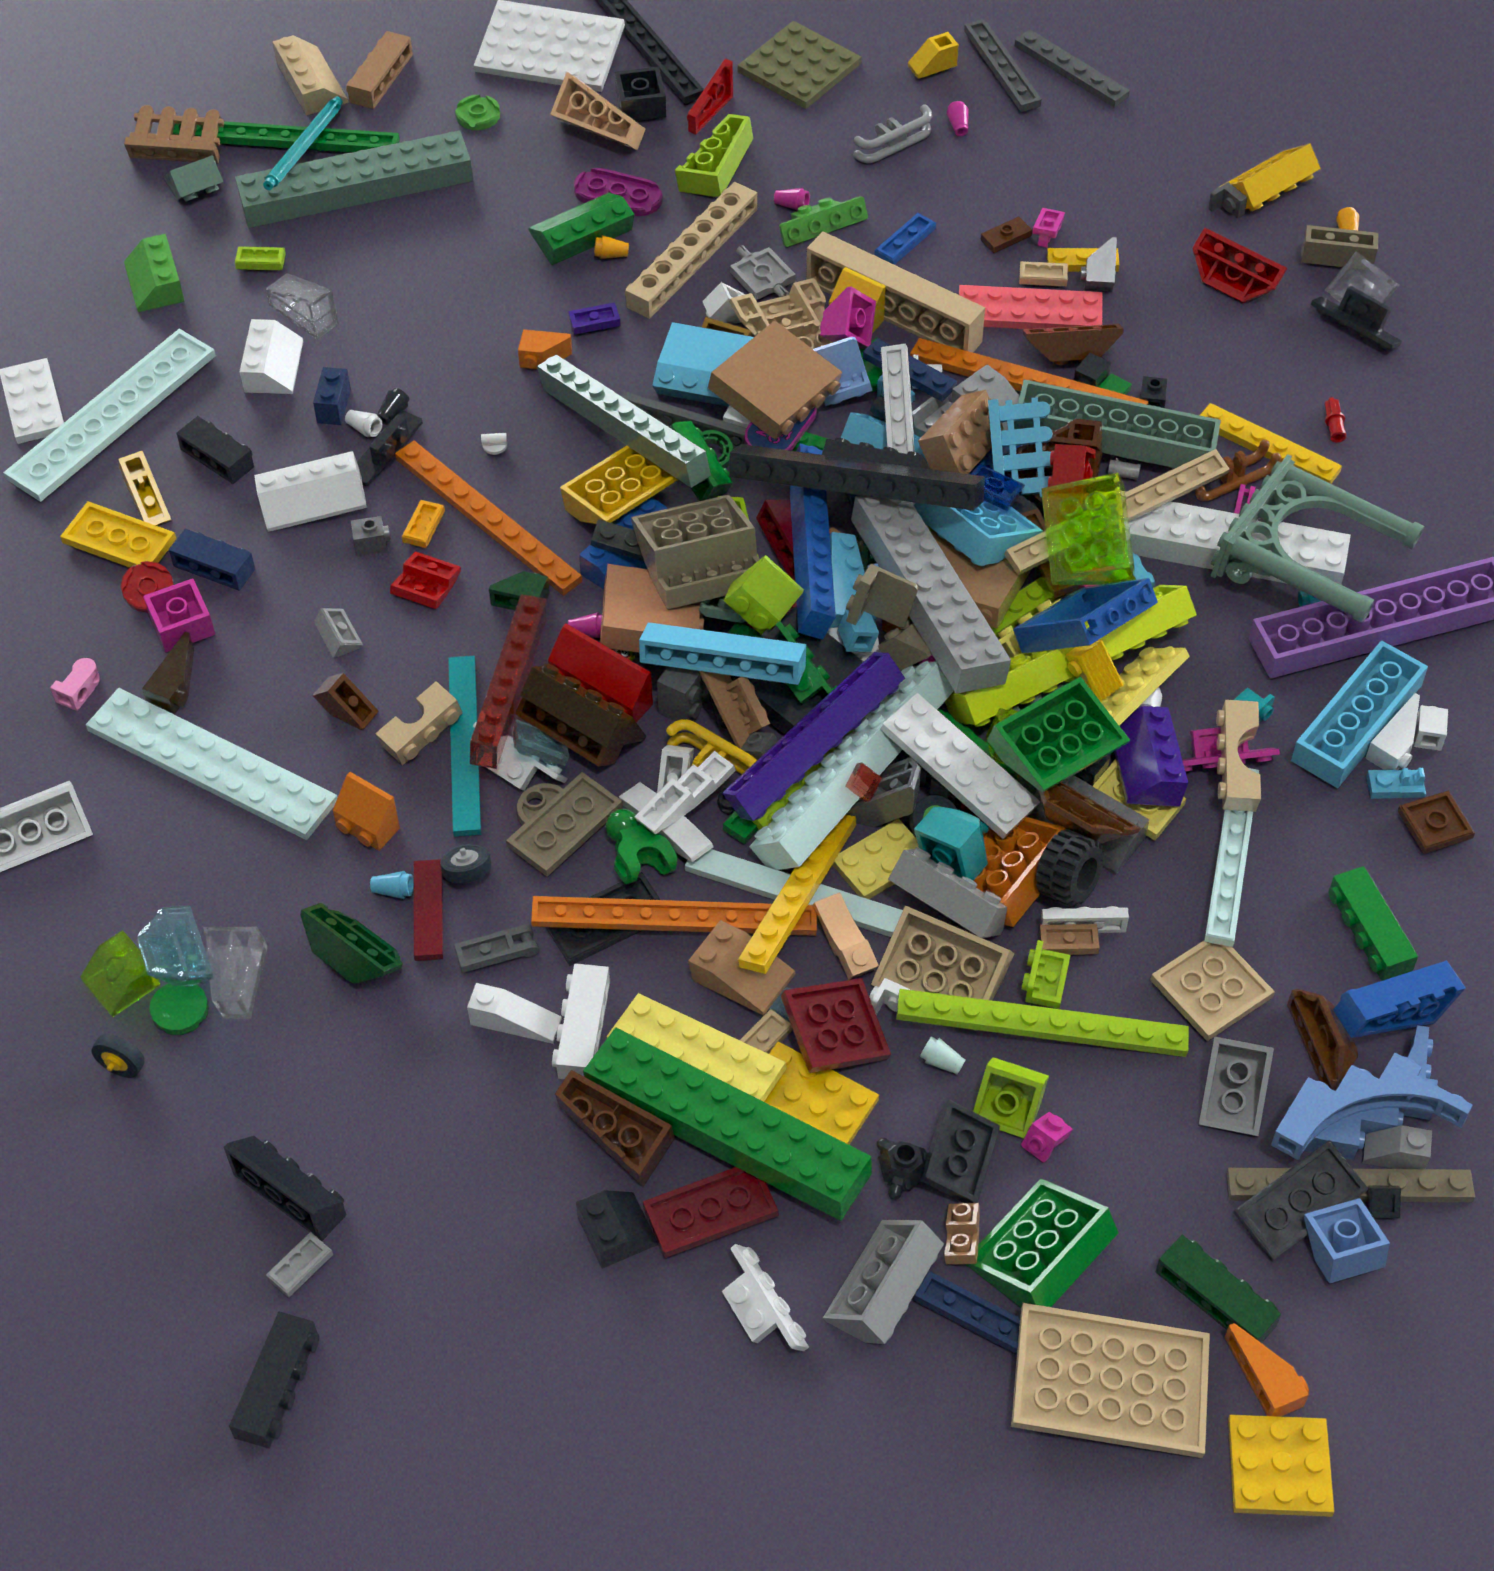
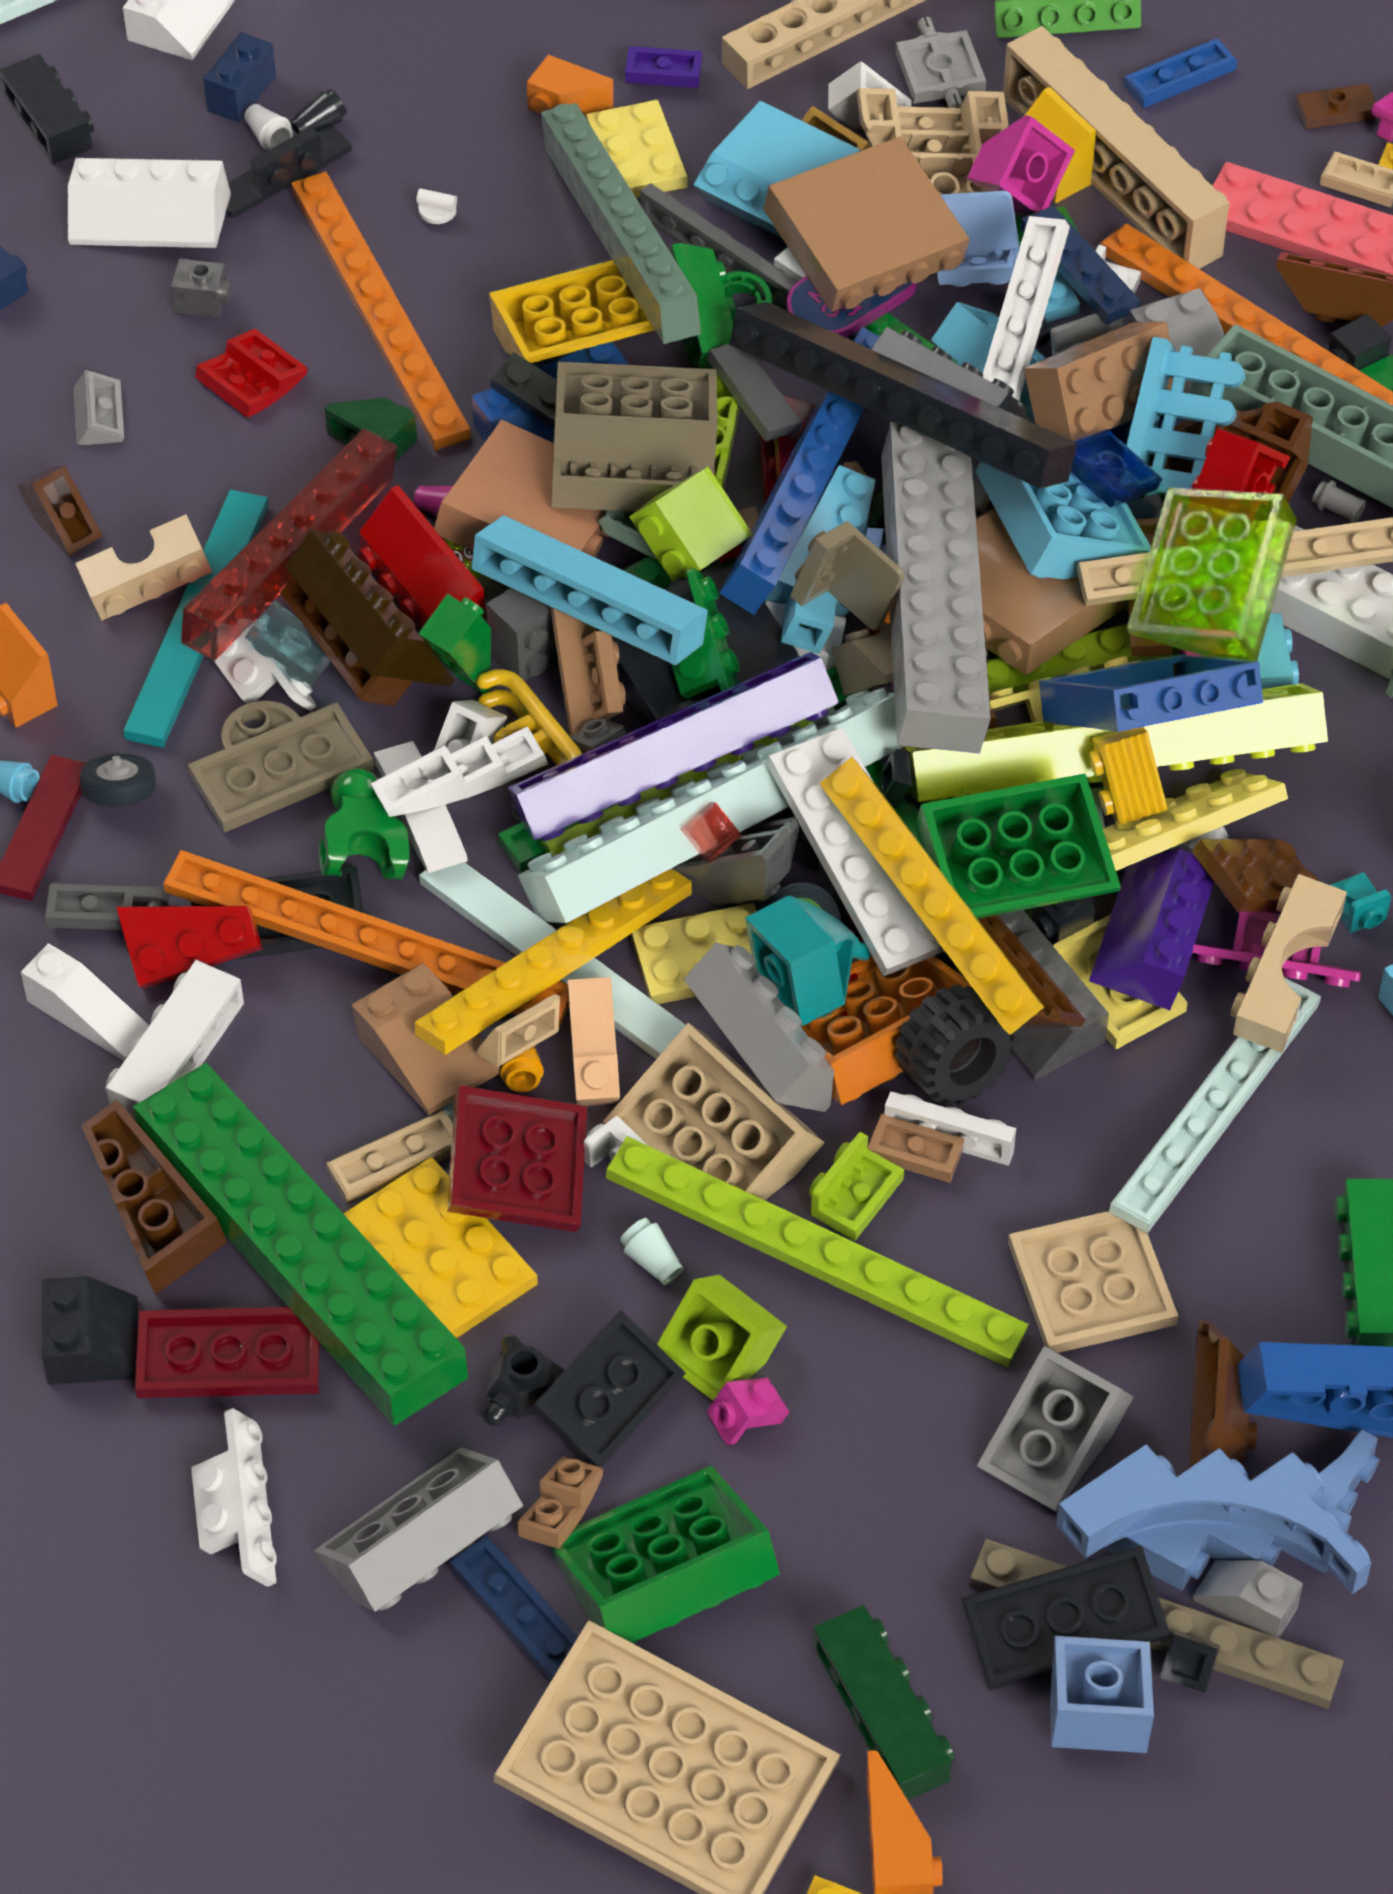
camera: 20 degrees right, 0 degrees up
light orange plate [402,500,445,548] -> none
light yellow plate [607,993,787,1102] -> none
none -> red wing [116,906,263,989]
none -> green slope [418,594,491,694]
none -> tan slope [477,994,560,1067]
none -> light orange cone [500,1046,544,1092]
none -> light yellow plate [586,100,688,198]
none -> dark grey tile [707,344,801,441]
none -> yellow plate [819,757,1044,1035]
none -> black tile [879,749,912,809]
none -> reddish brown plate [1192,839,1319,912]

